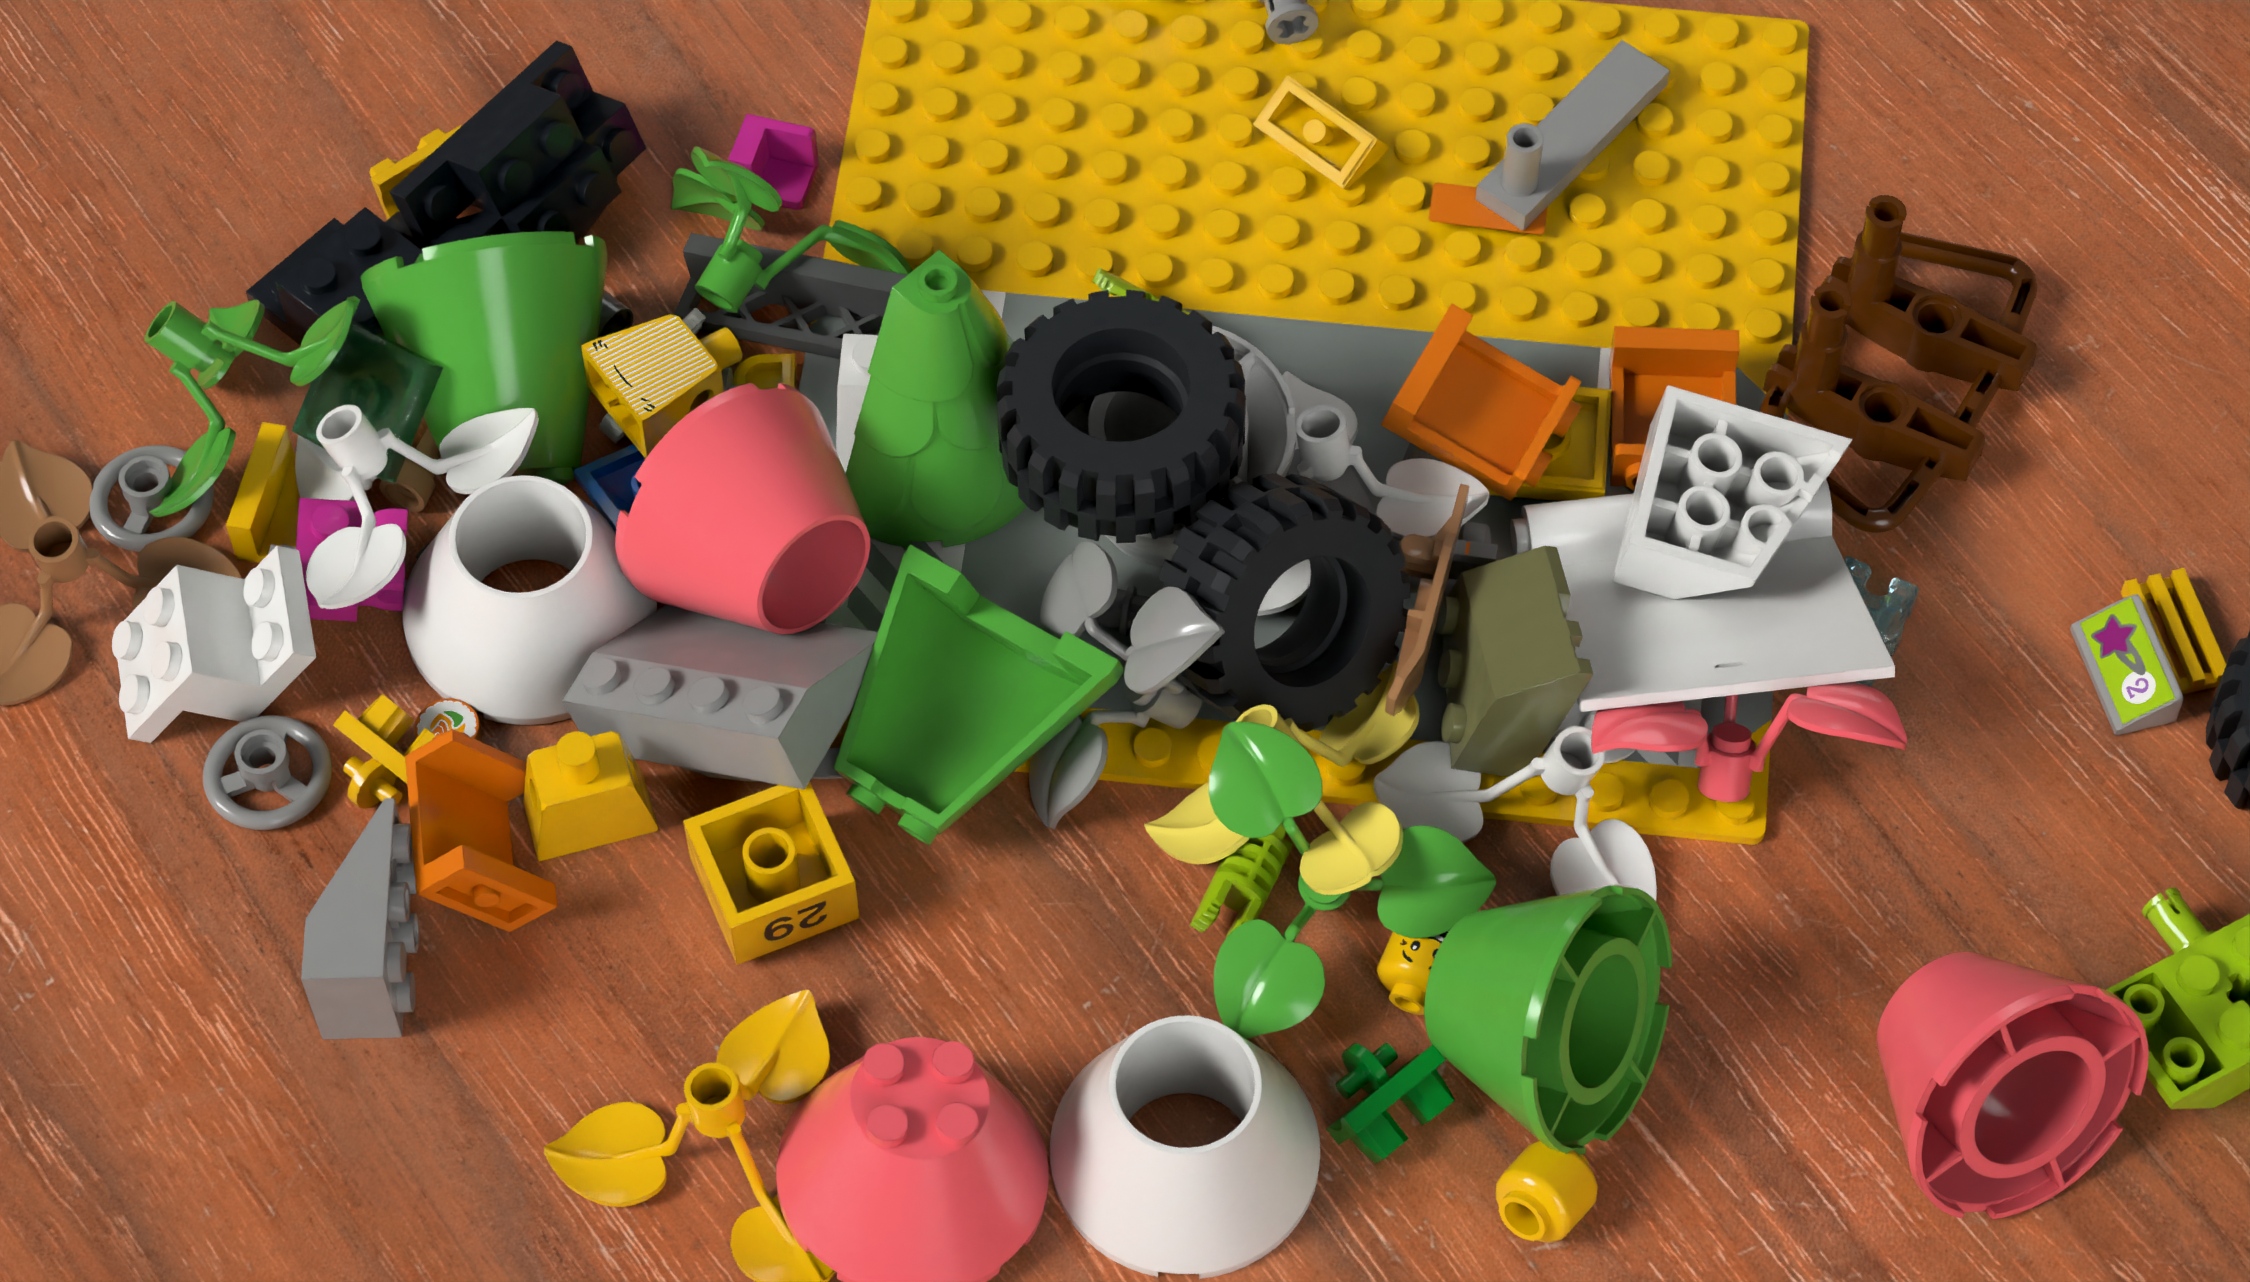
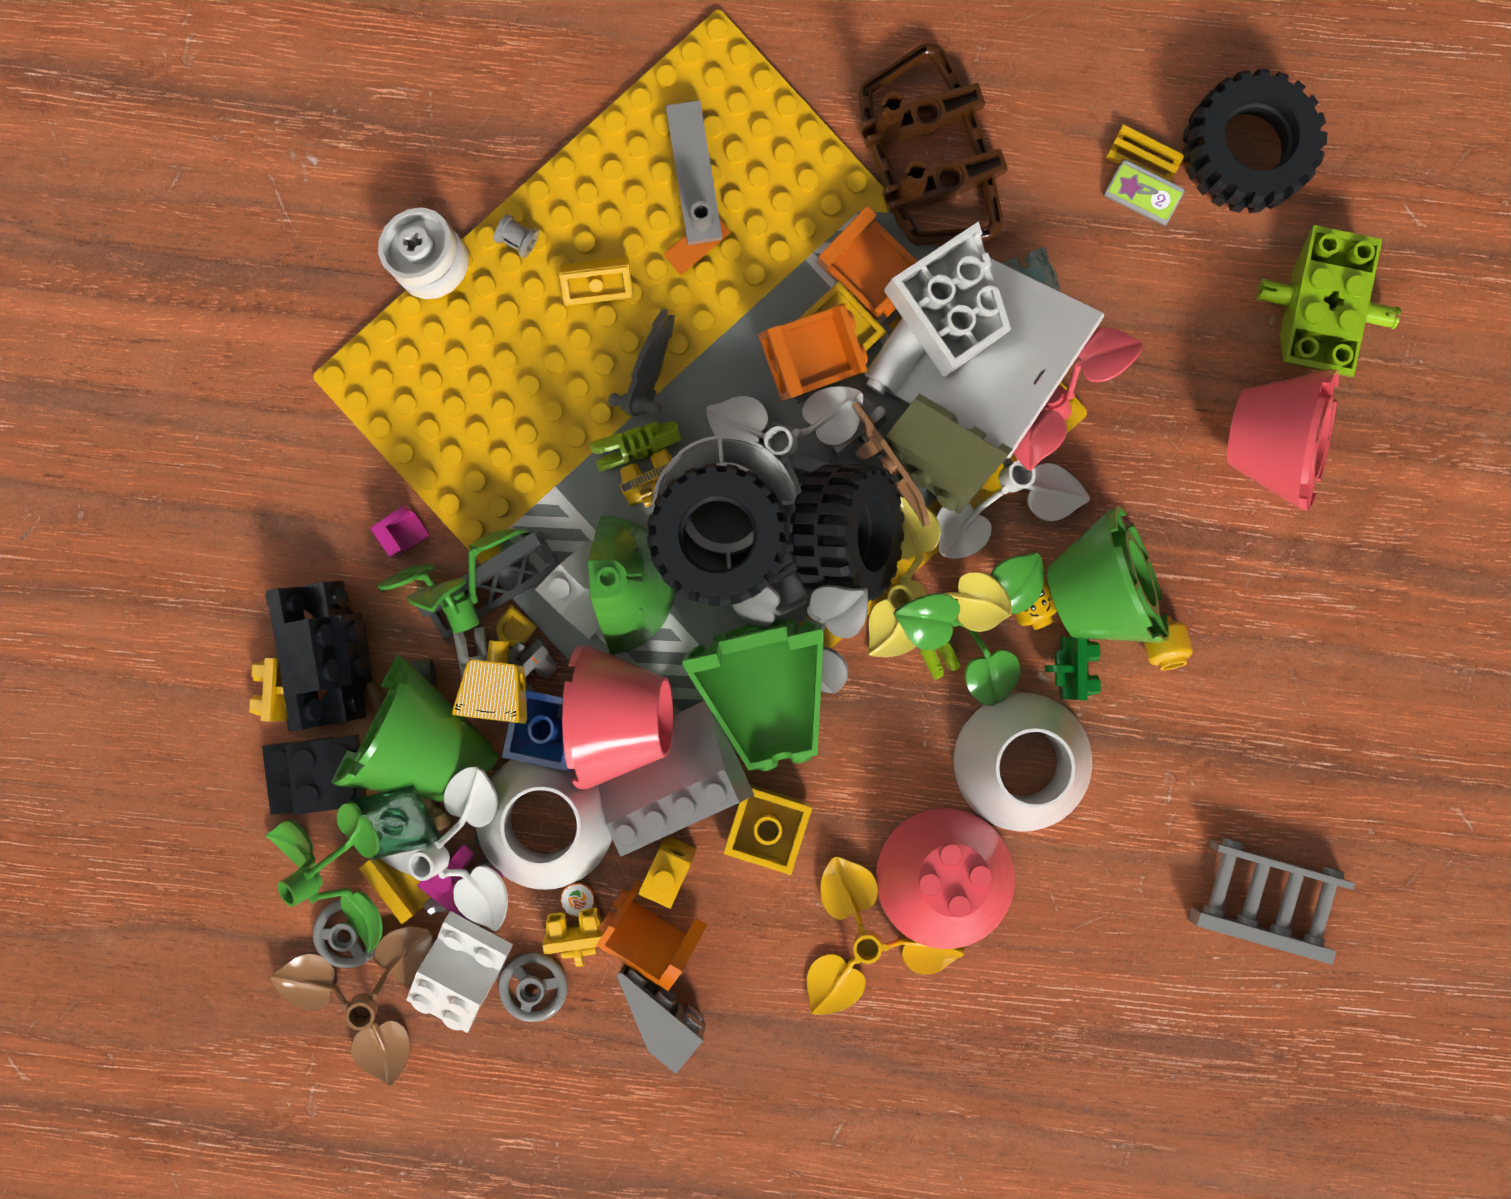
camera: 50 degrees left, 30 degrees up
none -> dark grey piece [608,309,675,416]

